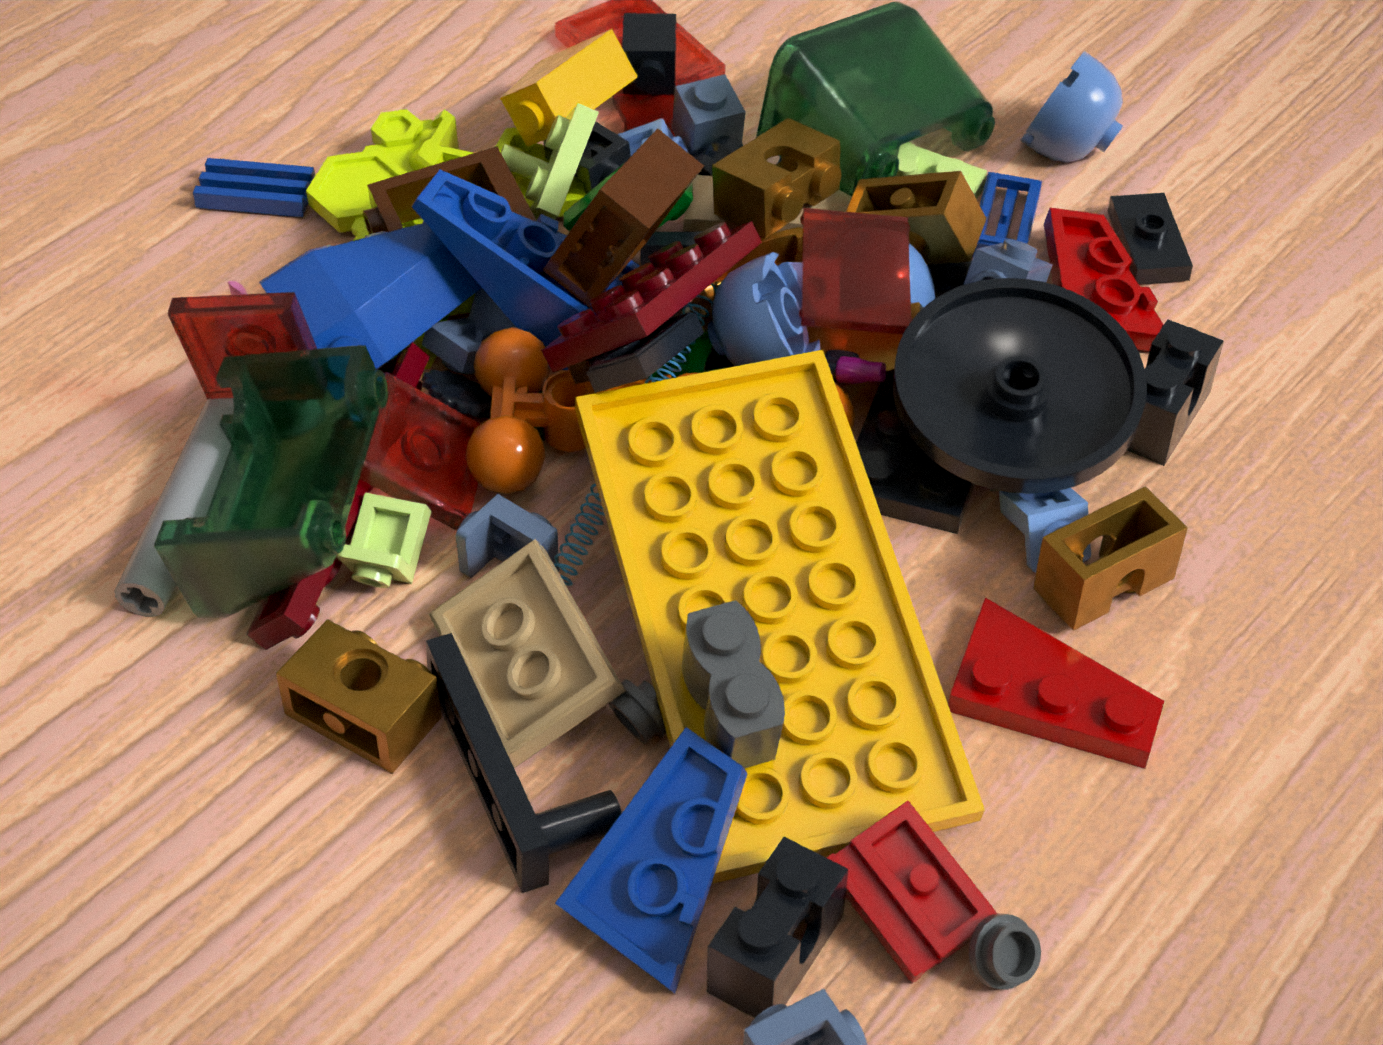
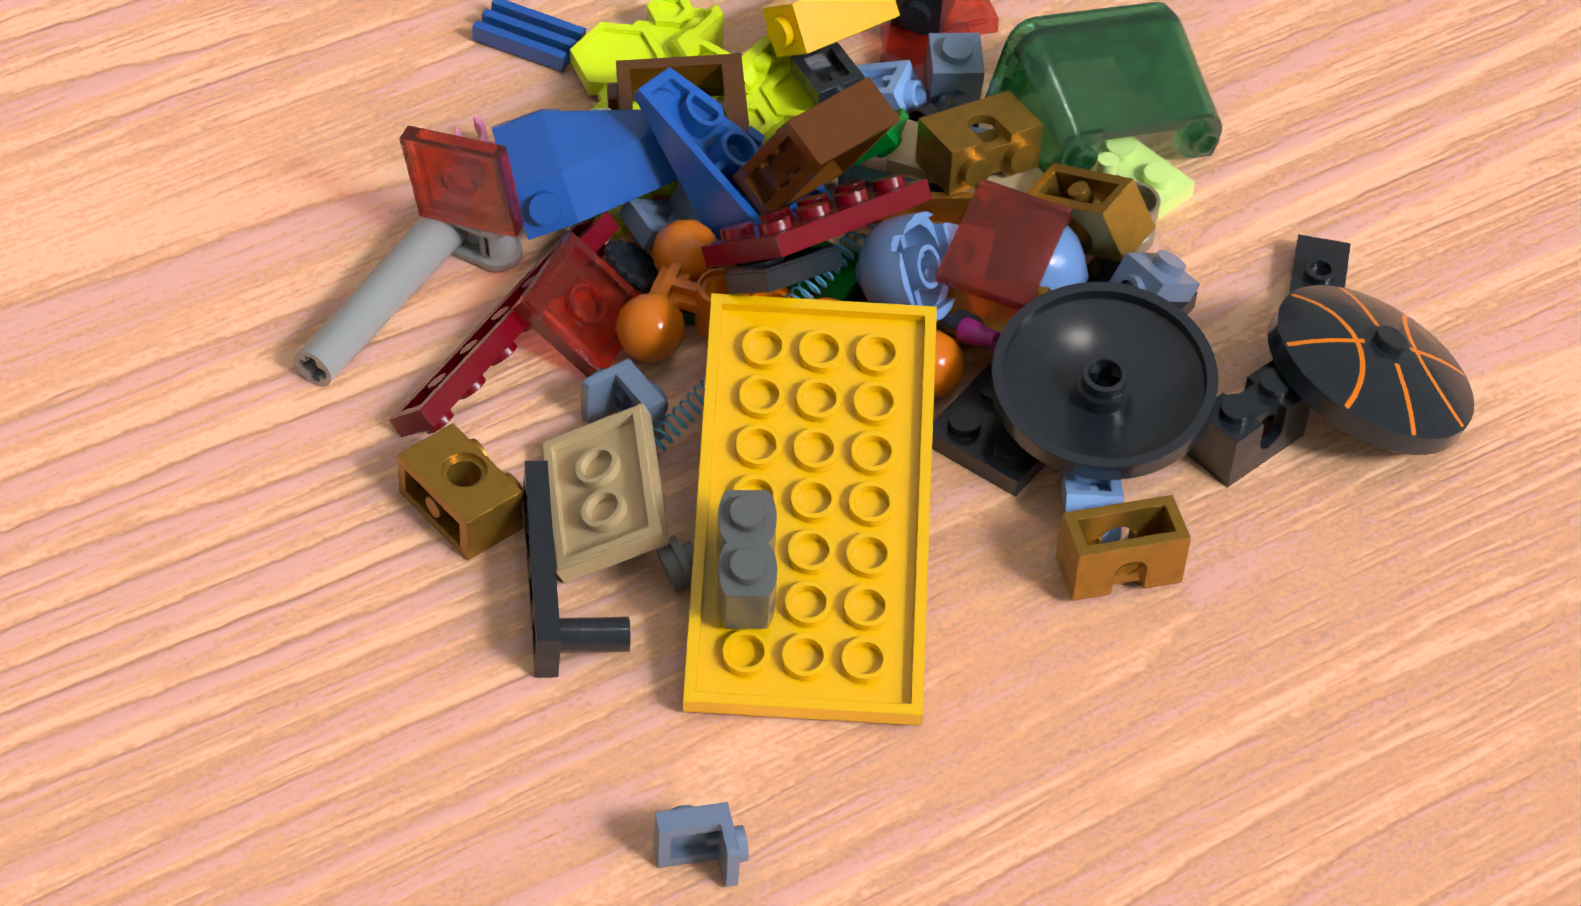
camera: 15 degrees right, 0 degrees up
clear green windscreen [154,345,388,619] -> none
yellowish green bracket [336,492,431,588] -> none
yellowish green plate [501,103,599,220] -> none
blue wing [555,727,747,994] -> none
black brick [707,836,848,1018] -> none
red plate [826,800,998,984] -> none
red wing [948,597,1164,769] -> none
dark grey plate [969,913,1041,990] -> none
blue tile [972,172,1042,257] -> none
medium blue cylinder [1020,51,1123,163] -> none
red wing [1043,207,1164,351] -> none
none -> black dish [1267,285,1474,455]

